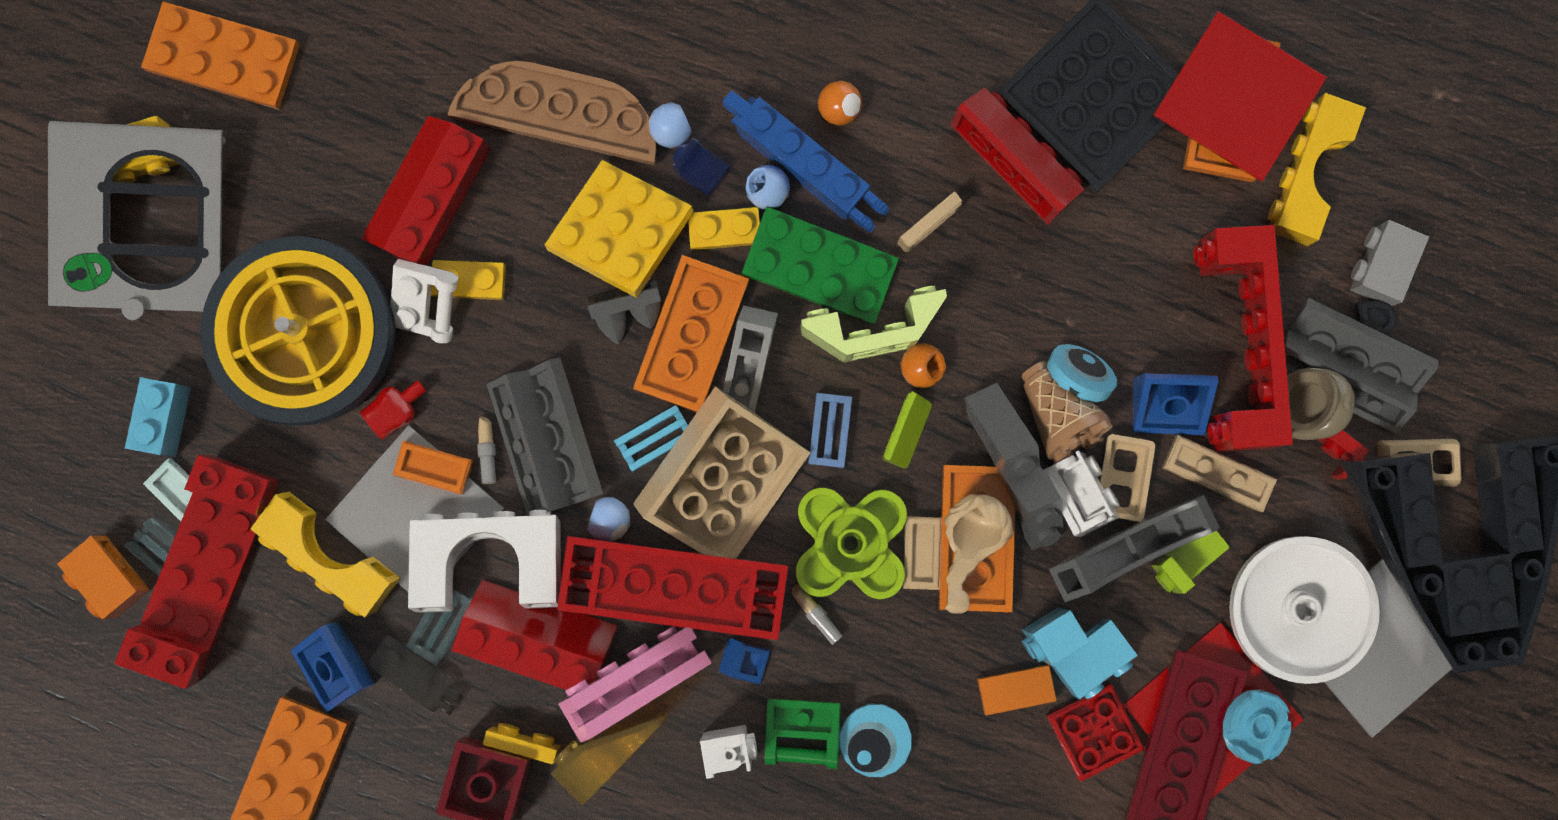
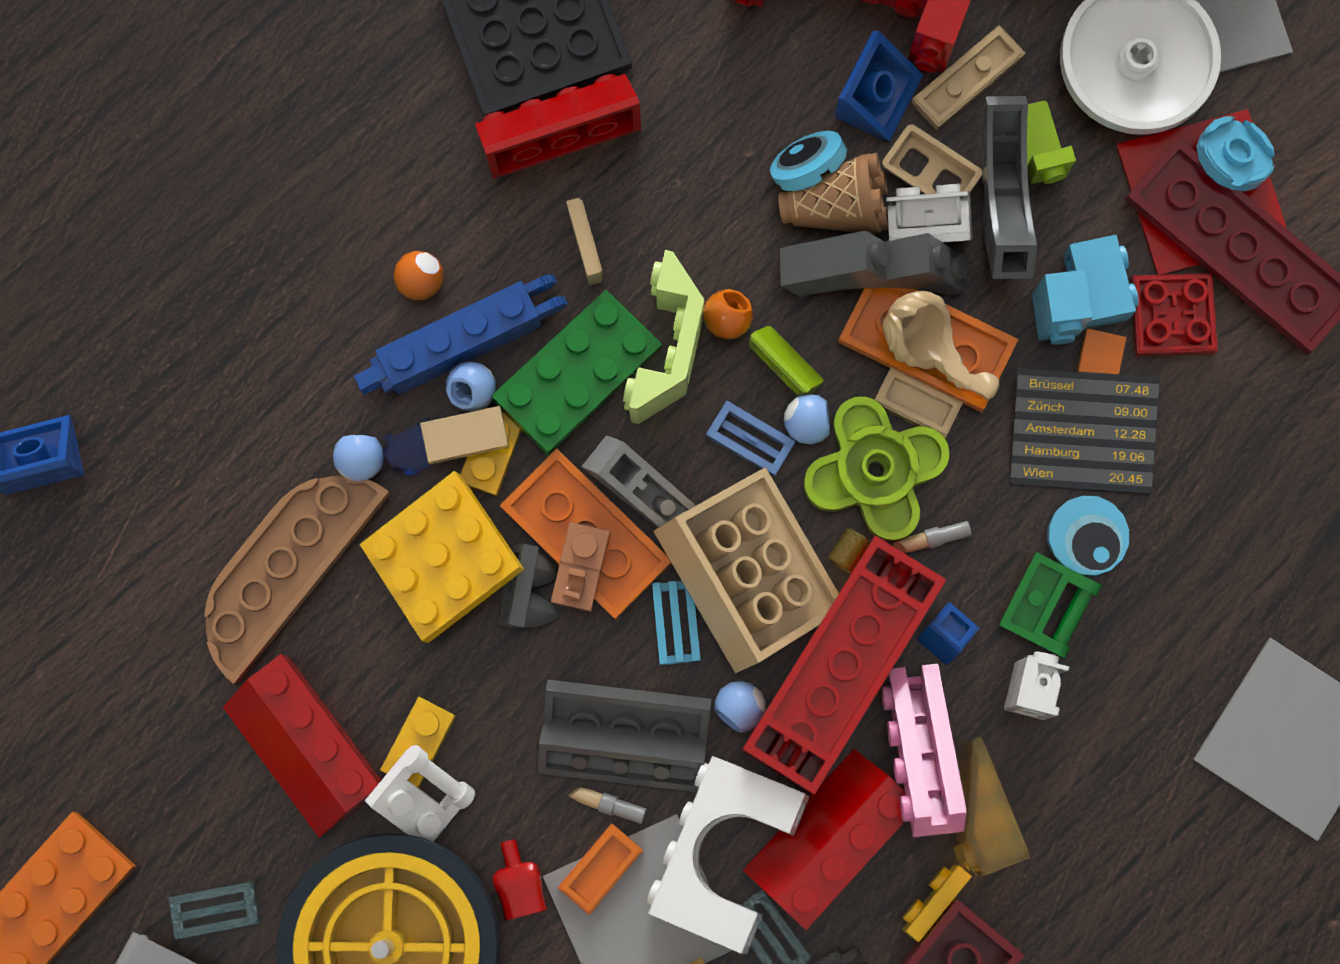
camera: 65 degrees left, 5 degrees down
none -> clear light blue tile [169,881,260,939]
none -> tan tile [420,406,509,464]
none -> nougat plate [551,522,610,612]
none -> light blue piece [784,394,830,445]
none -> clear yellow hinge [827,528,871,574]
none -> sticker [1010,368,1160,494]

